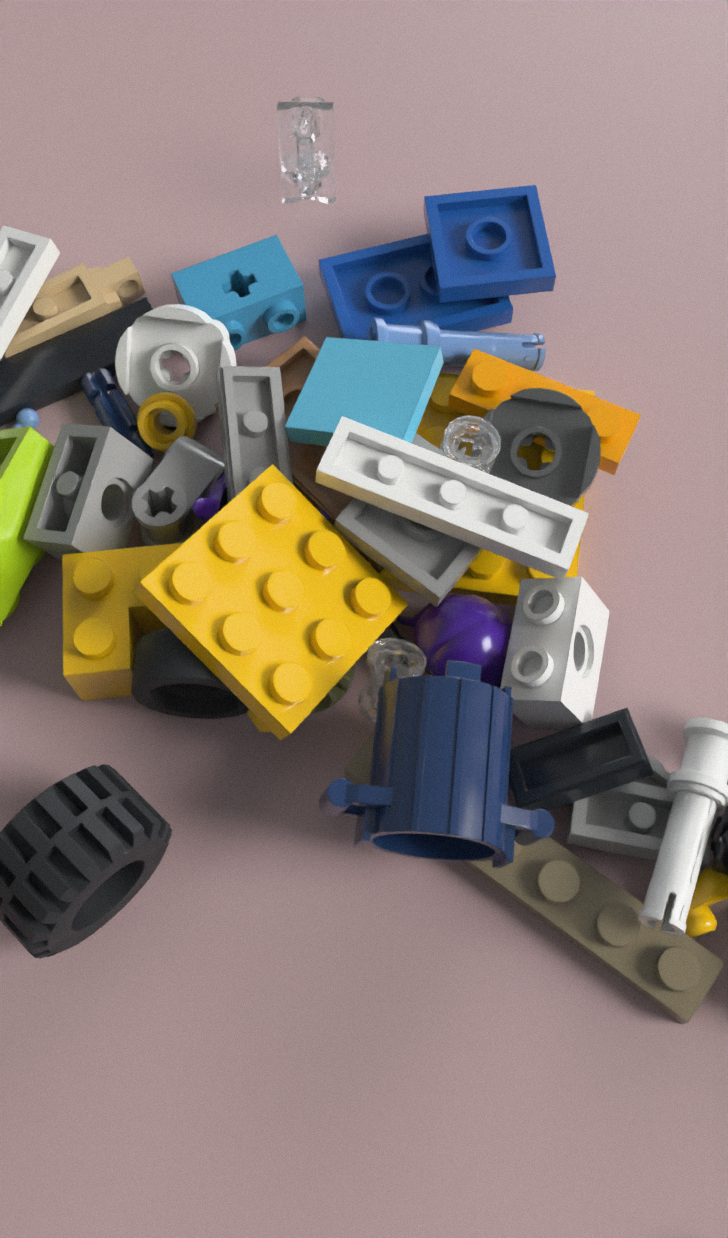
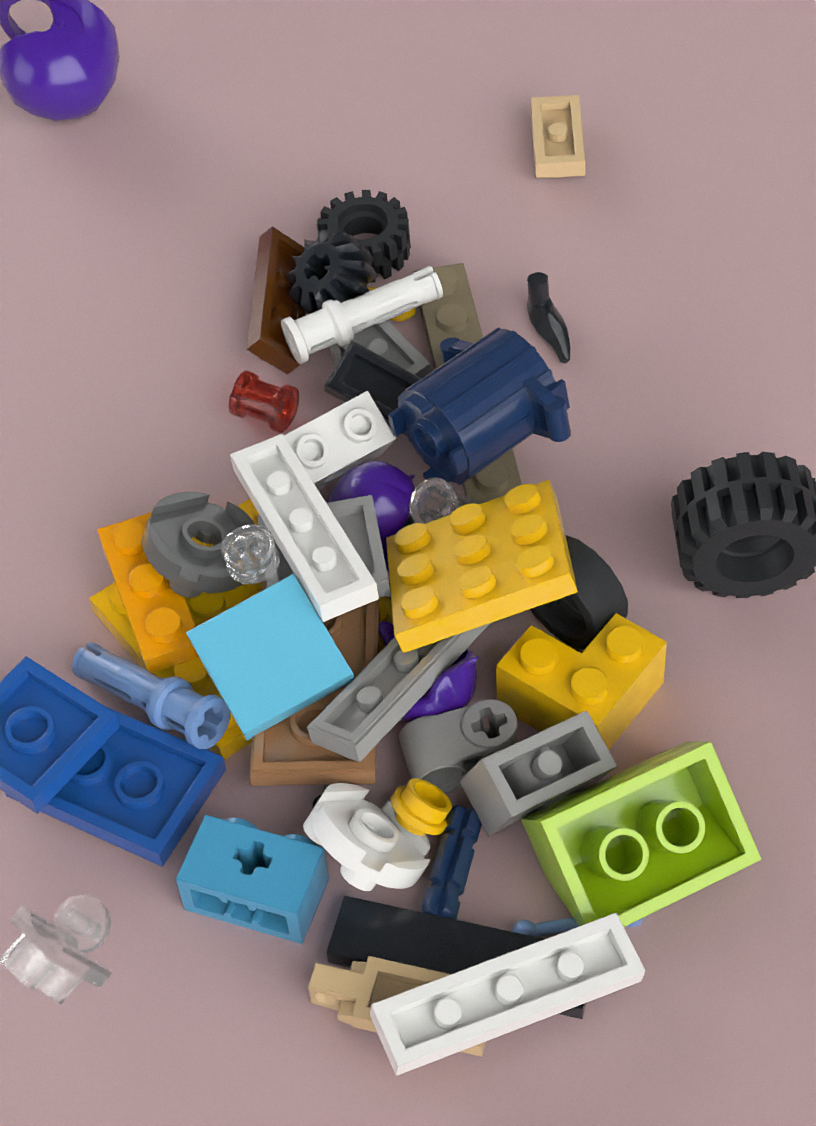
camera: 135 degrees left, 15 degrees down
none -> clear red bush [228,370,300,433]
none -> black bar [527,272,570,364]

